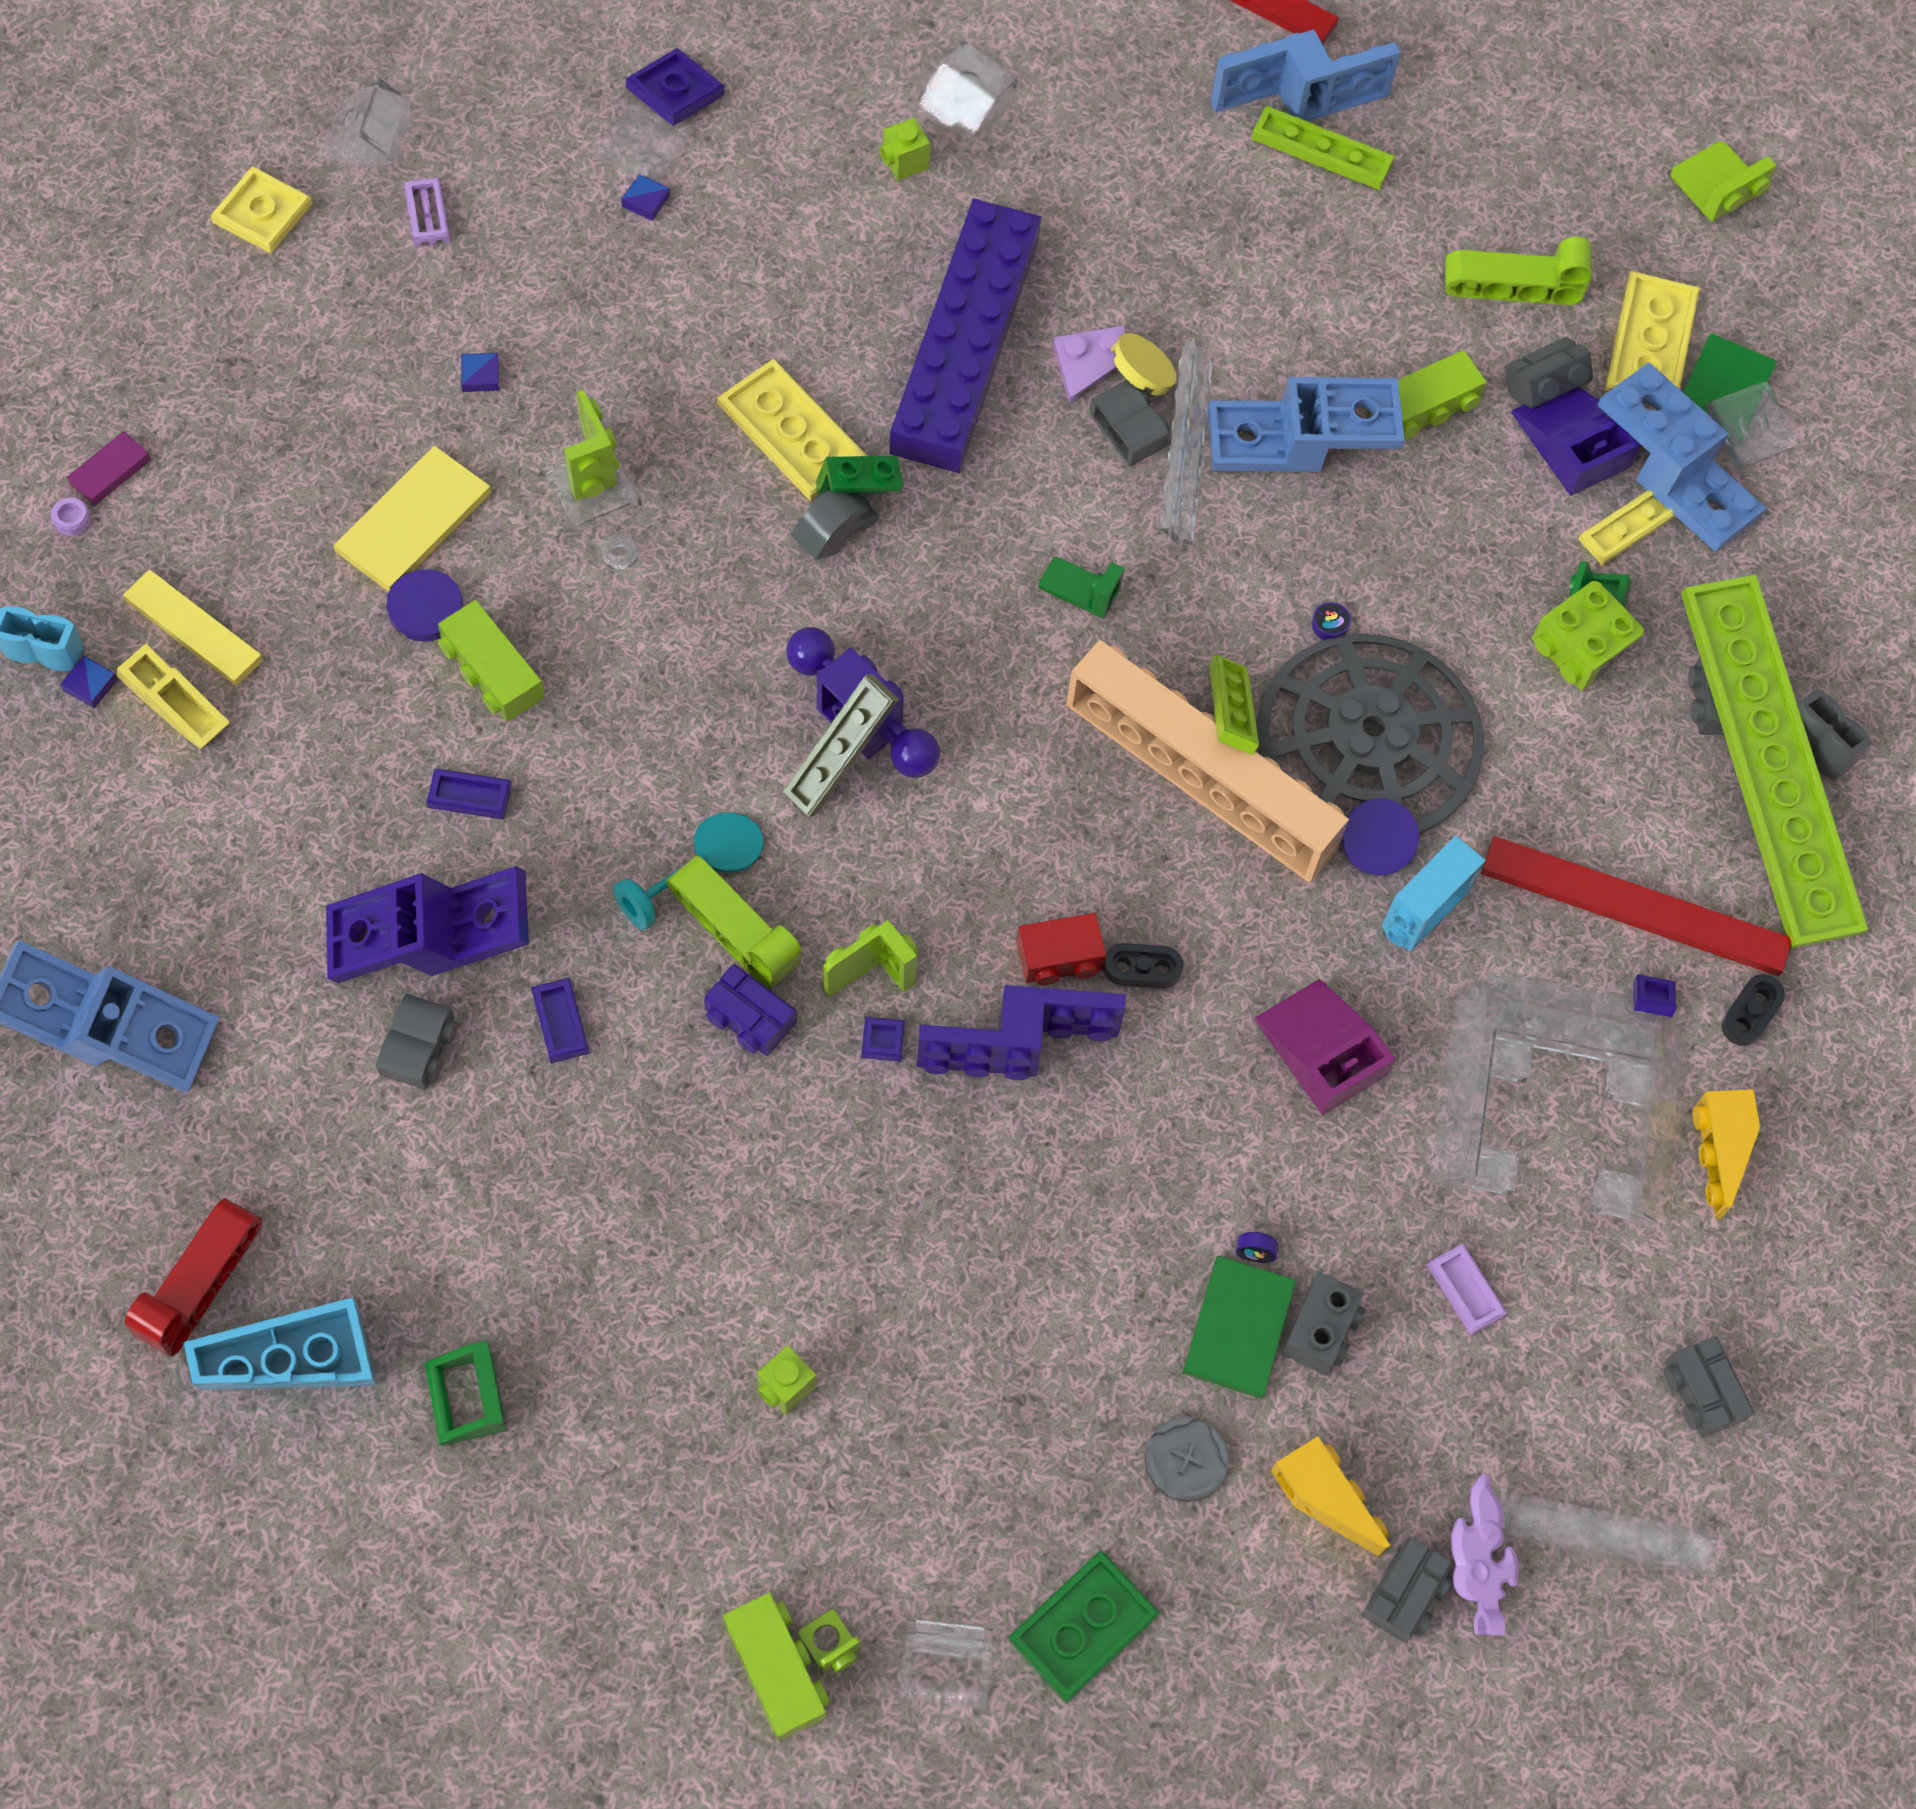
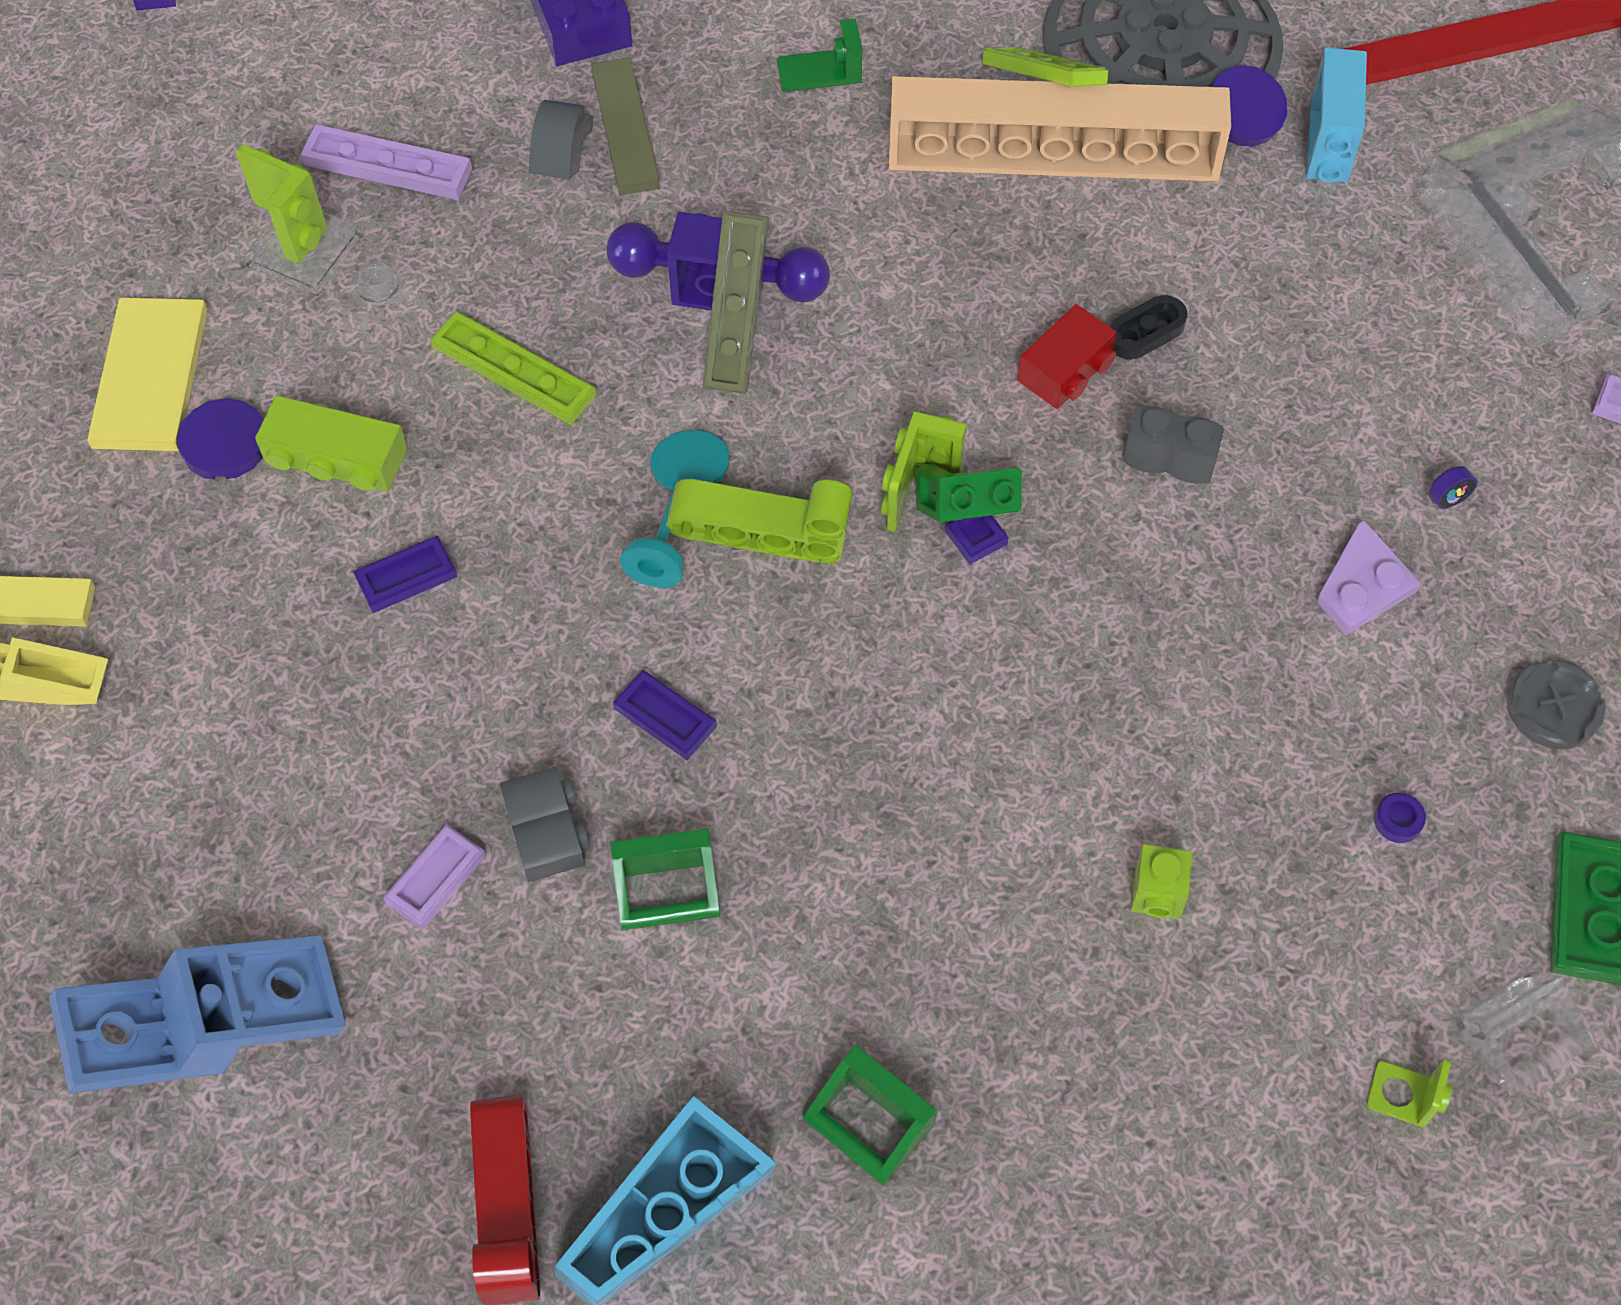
camera: 30 degrees left, 5 degrees down
dark purple bracket [326,866,529,983] -> none
dark purple tile [461,353,499,392] -> none
dark purple brick [704,964,797,1057] -> none
light yellow tile [717,358,867,501] -> none
lime brick [722,1592,830,1742] -> none
green bracket [816,456,904,494] -> none
dark purple bracket [917,985,1126,1080] -> none
green tile [1182,1255,1296,1399] -> none
magenta slope [1254,979,1396,1115] -> none
dark grey brick [1281,1271,1366,1376] -> none
dark purple tile [1633,974,1677,1018] -> none
none -> lavender plate [300,124,472,200]
none -> lavender tile [383,824,486,930]
none -> lime tile [430,310,596,425]
none -> olive tile [591,57,660,196]
none -> green tile [610,828,720,931]
none -> green bracket [916,463,1022,522]
none -> dark grey brick [1123,406,1224,484]
none -> lavender wing [1317,521,1421,635]
none -> dark purple tile [1374,793,1426,843]

